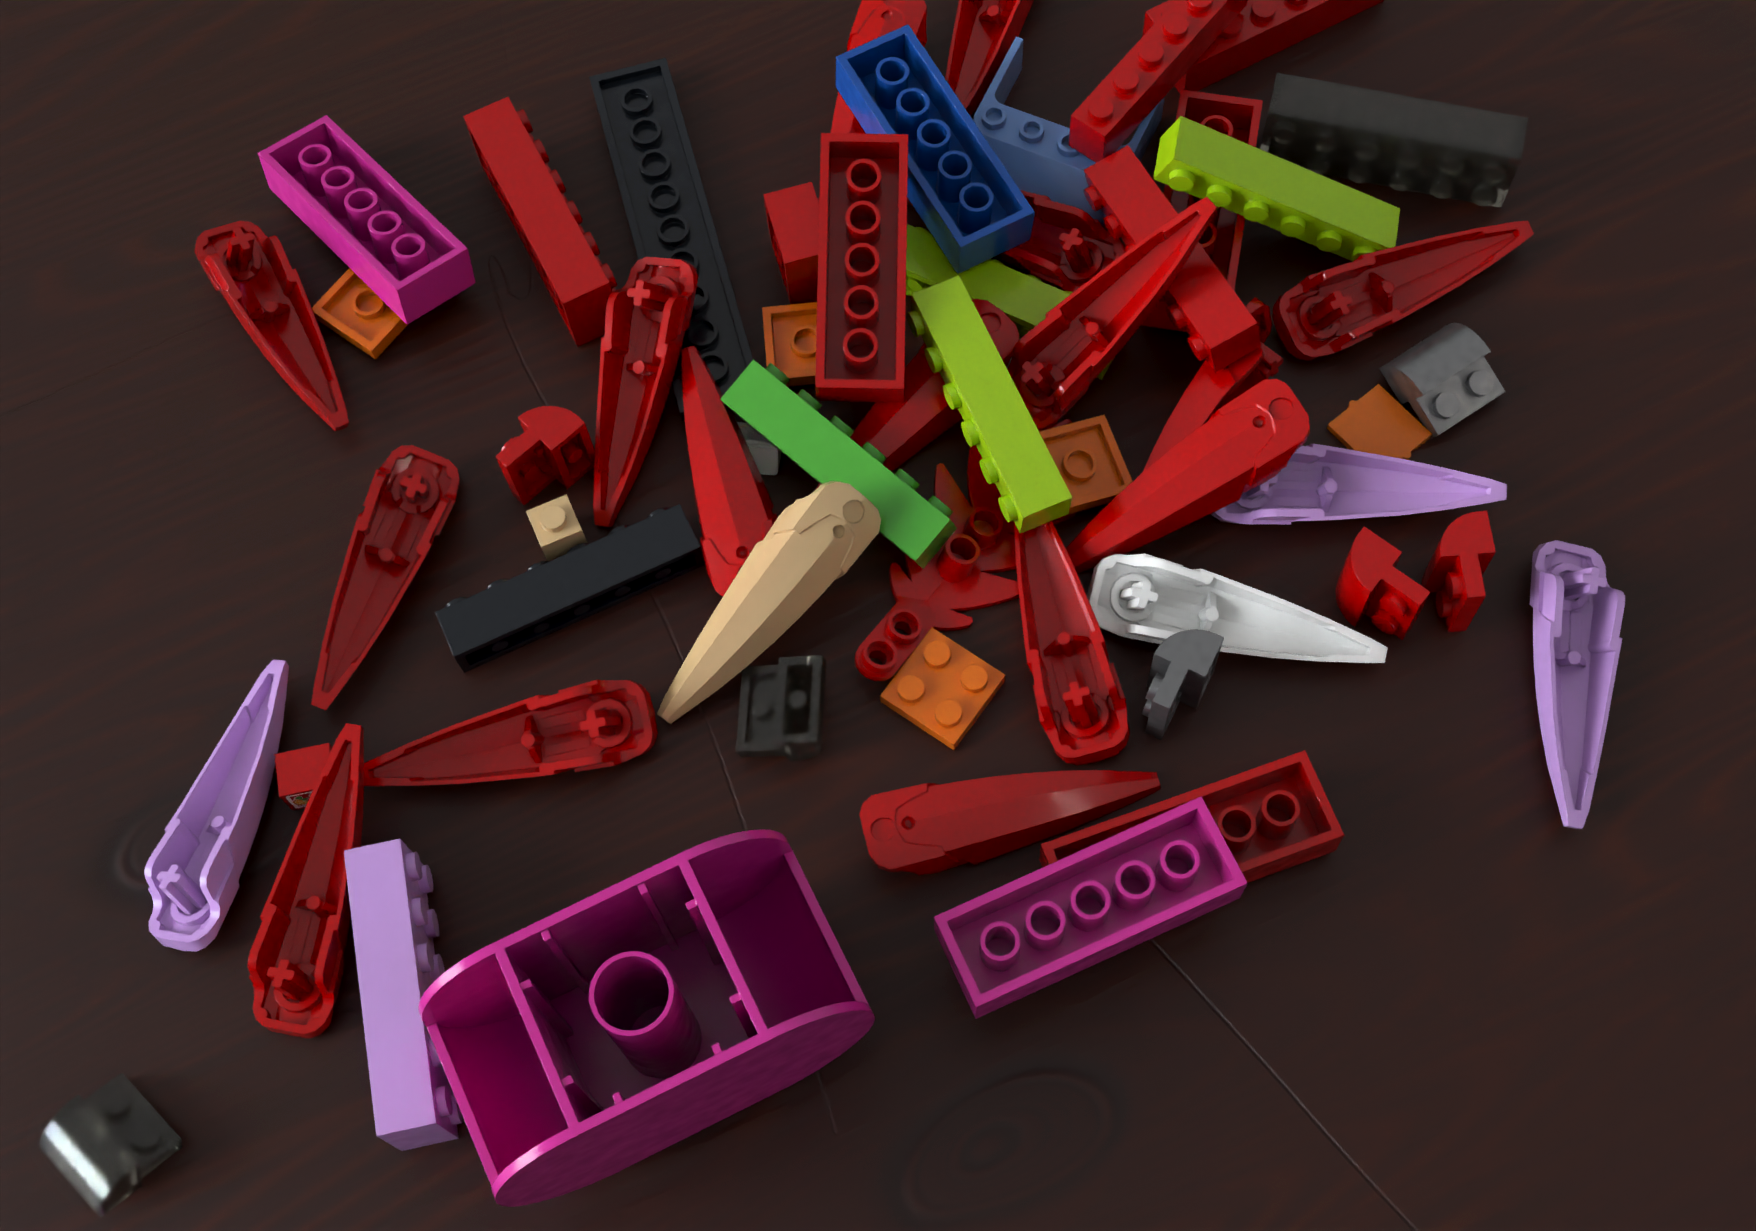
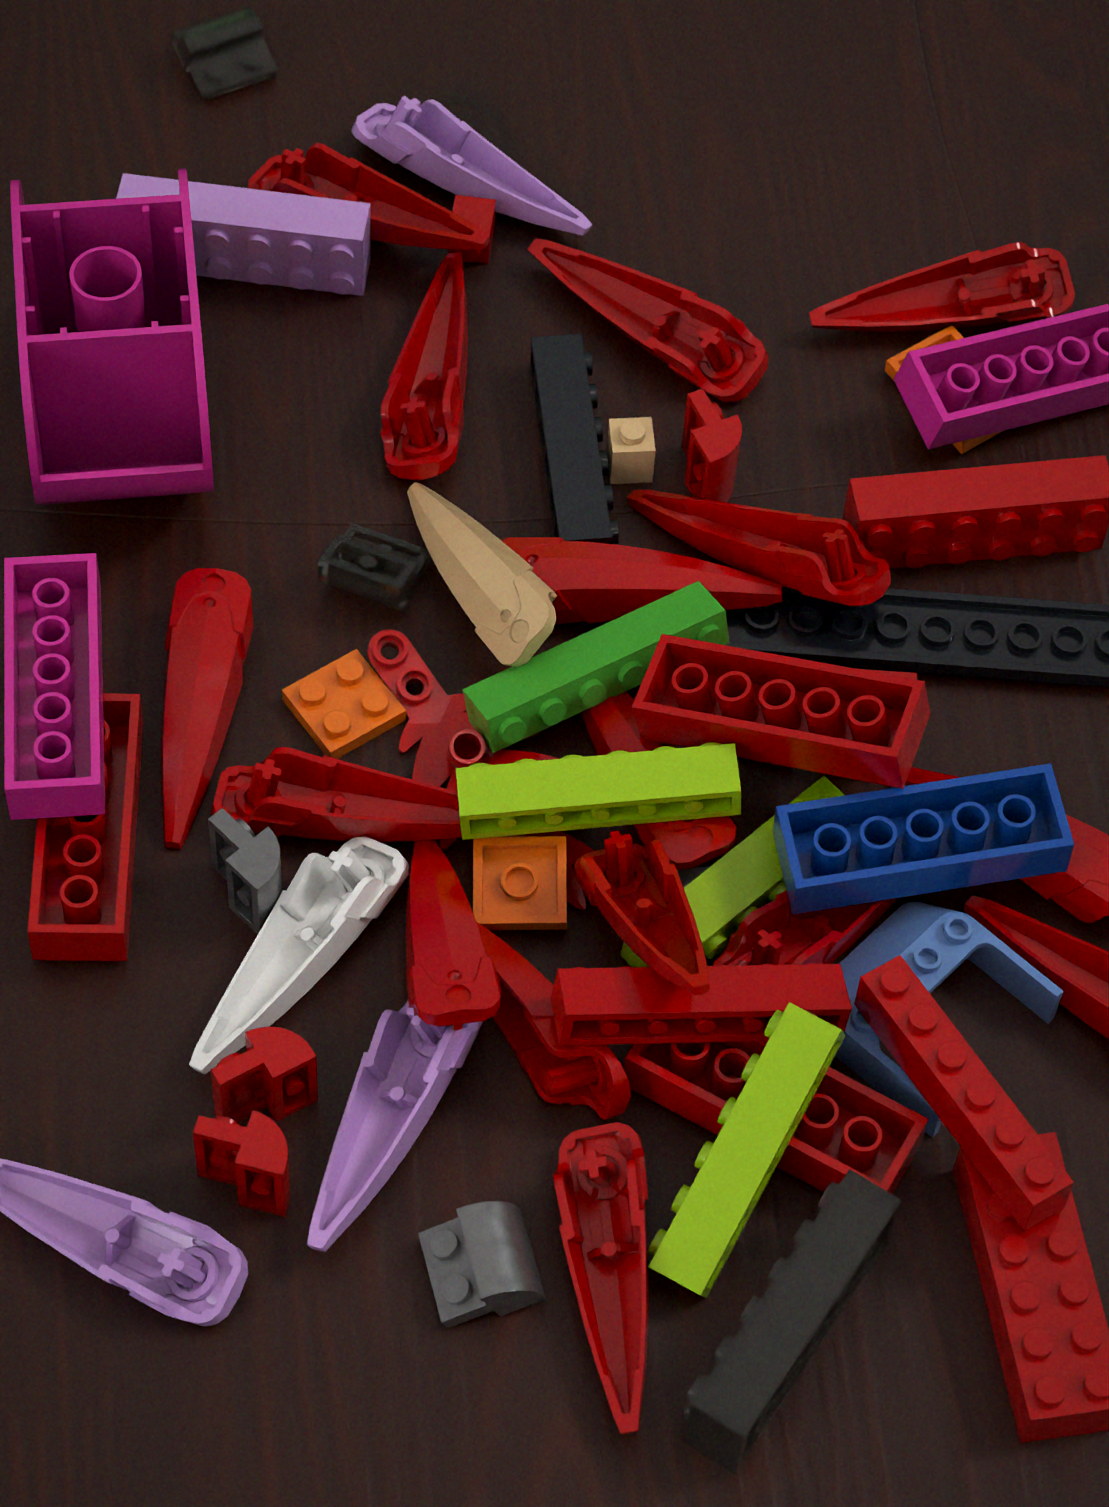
camera: 100 degrees right, 10 degrees down
orange piece [1327,384,1432,460] -> none

